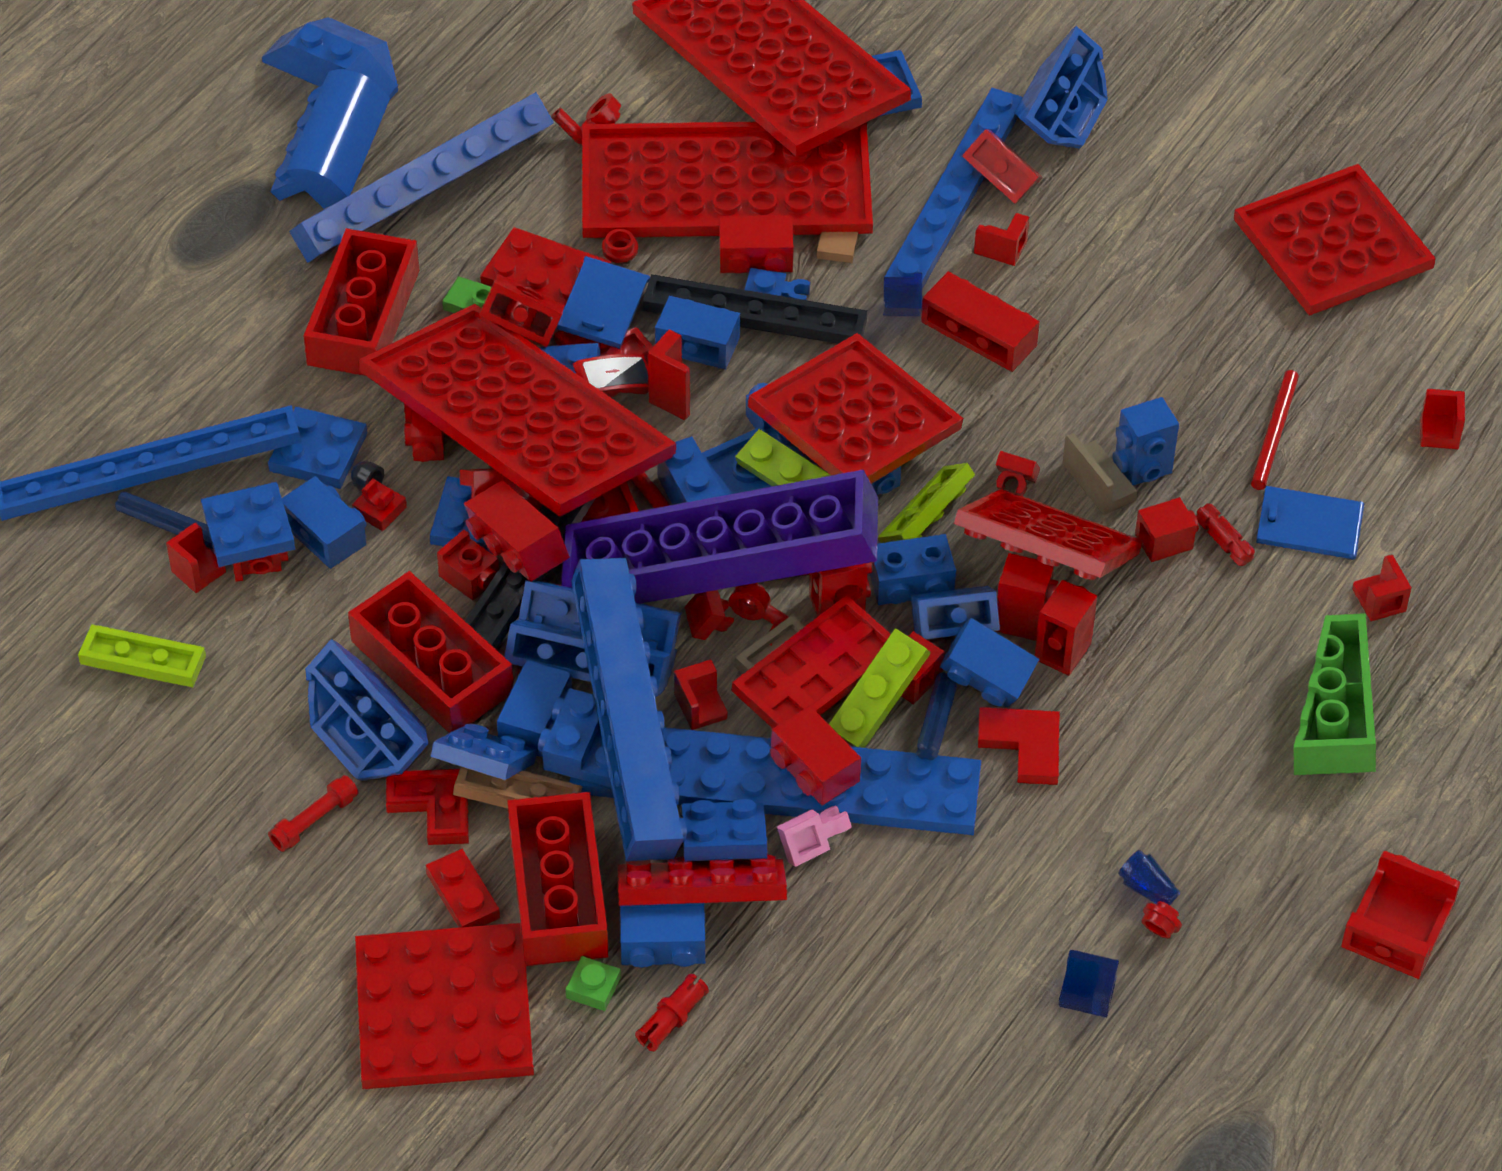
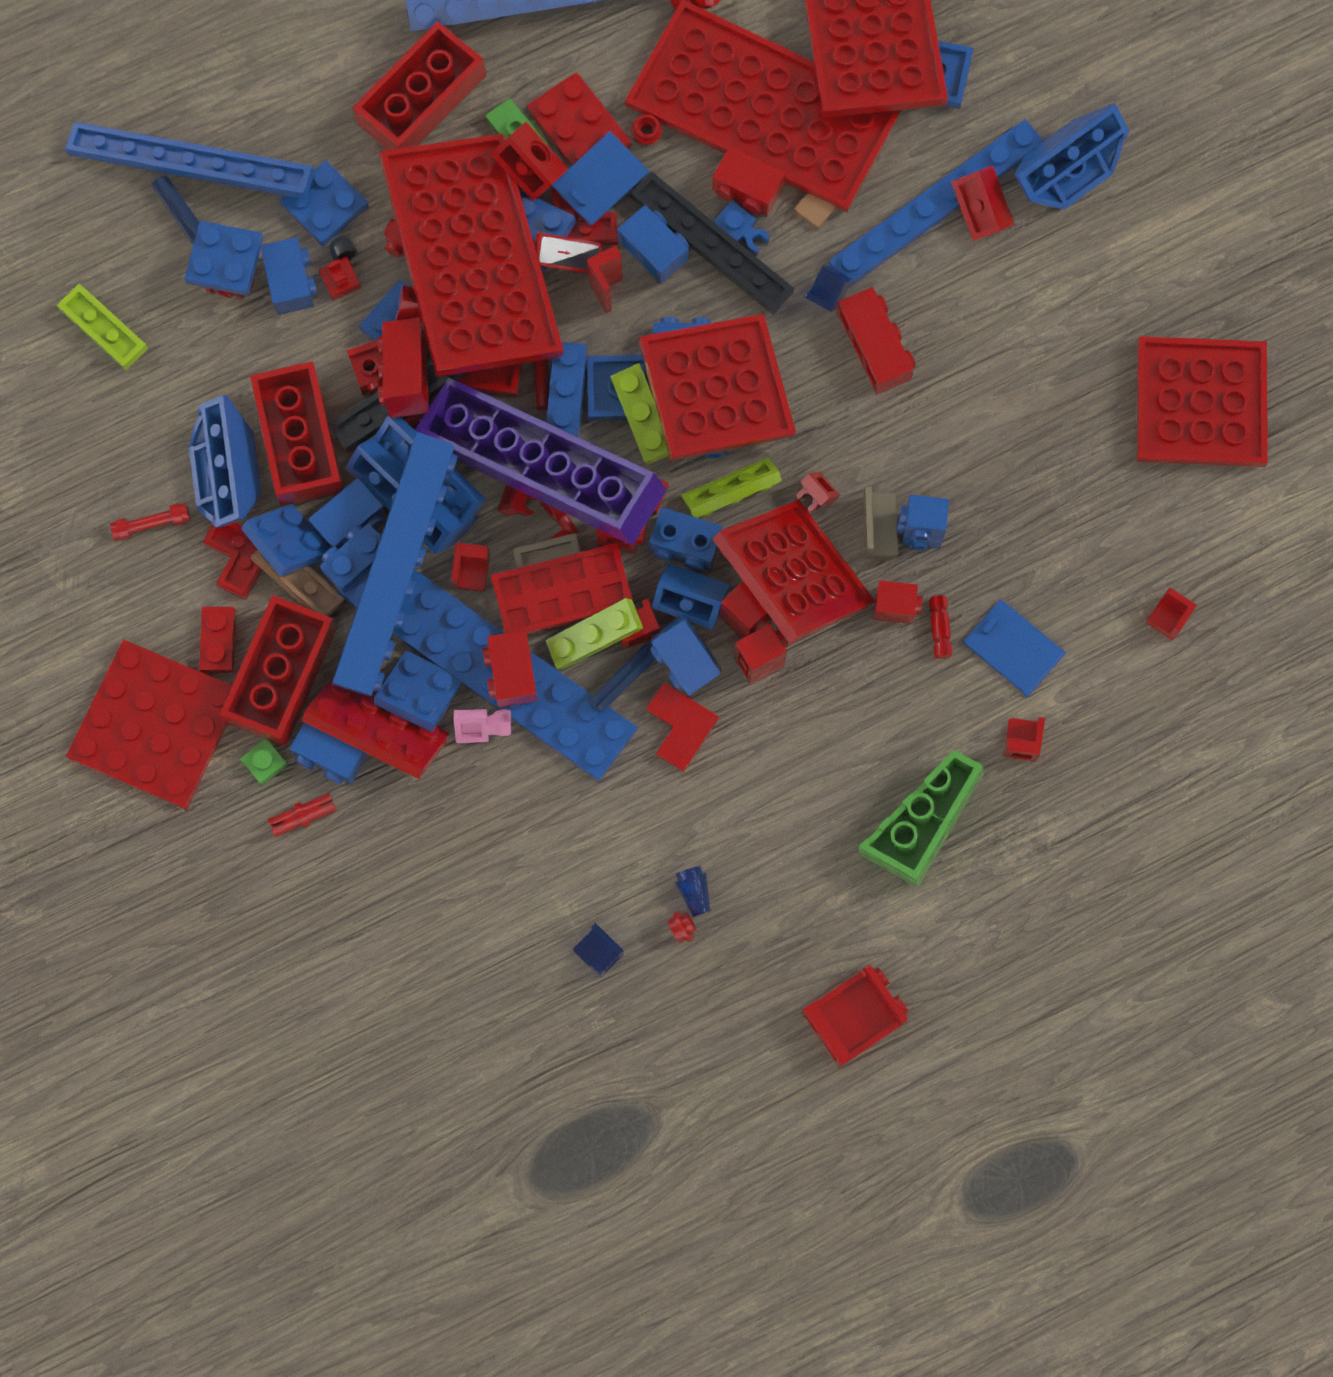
camera: 30 degrees right, 25 degrees up
red panel [166,523,226,593] -> none
red panel [974,213,1030,266] -> none
red bar [1251,370,1299,490] -> none

